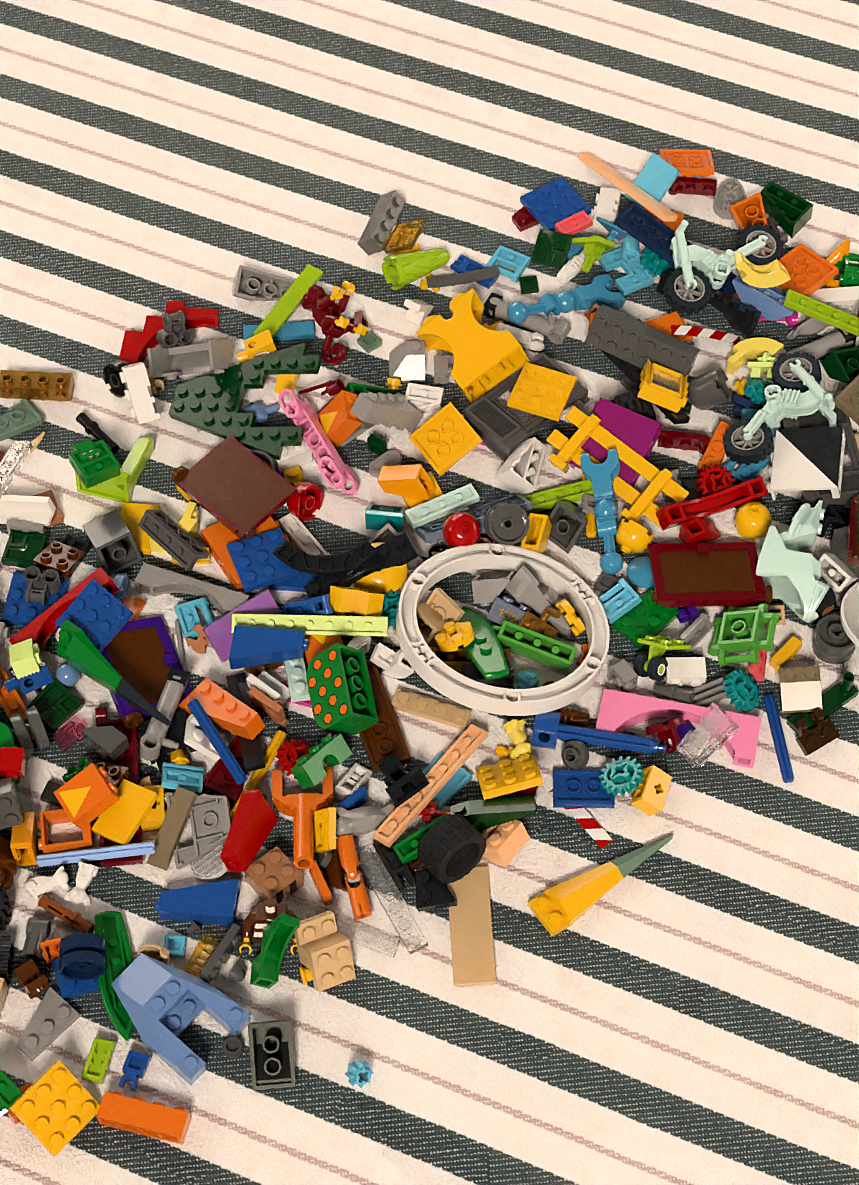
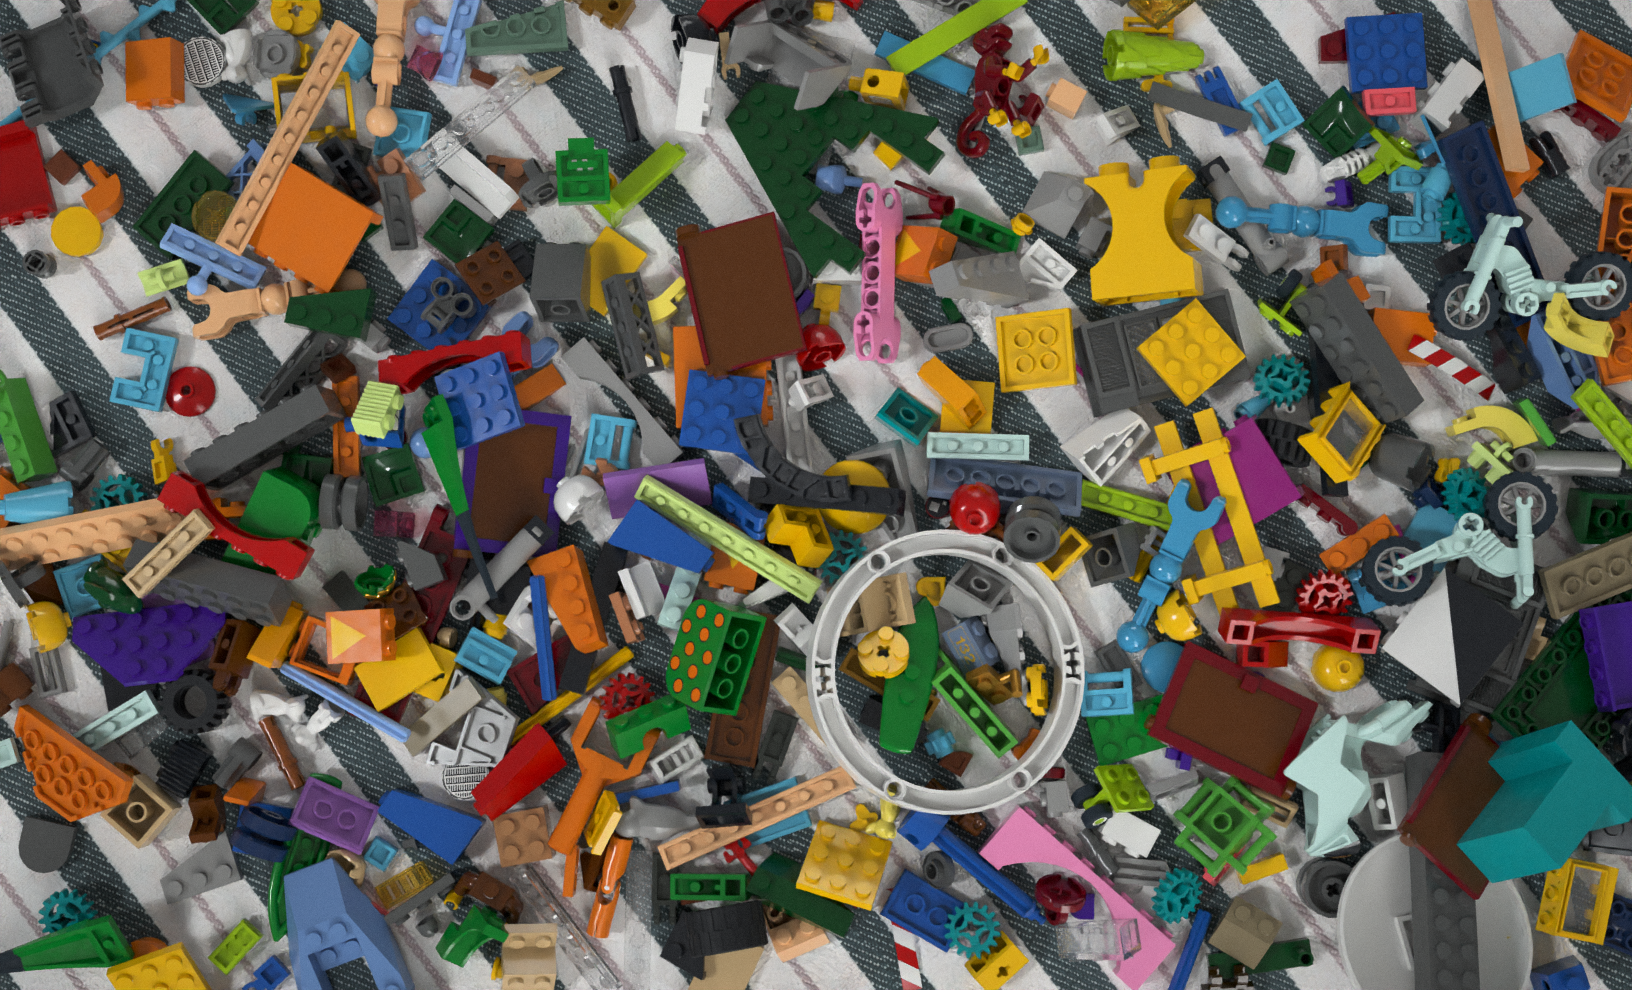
camera: 30 degrees right, 30 degrees up
none -> medium lavender tile [288,776,380,855]
none -> dark grey tile [518,157,558,208]
none -> white cylinder [553,475,605,525]
none -> clear tile [668,255,685,280]
none -> pearl dark grey hinge [752,709,799,785]
none -> dark green piece [775,646,819,671]
none -> white slope [788,374,834,412]
none -> yellow hose [813,0,835,22]
none -> yellow tile [916,577,946,606]
none -> dark red tile [1043,766,1065,778]
none -> light nougat brick [1045,78,1087,120]
none -> tan bar [1153,103,1175,148]
none -> teal gear [1253,354,1310,408]
none -> lime plate [1257,269,1315,337]
none -> dark purple tile [1325,179,1354,209]
none -> bright green tile [1512,398,1556,447]
none -> black hinge [1529,131,1570,180]

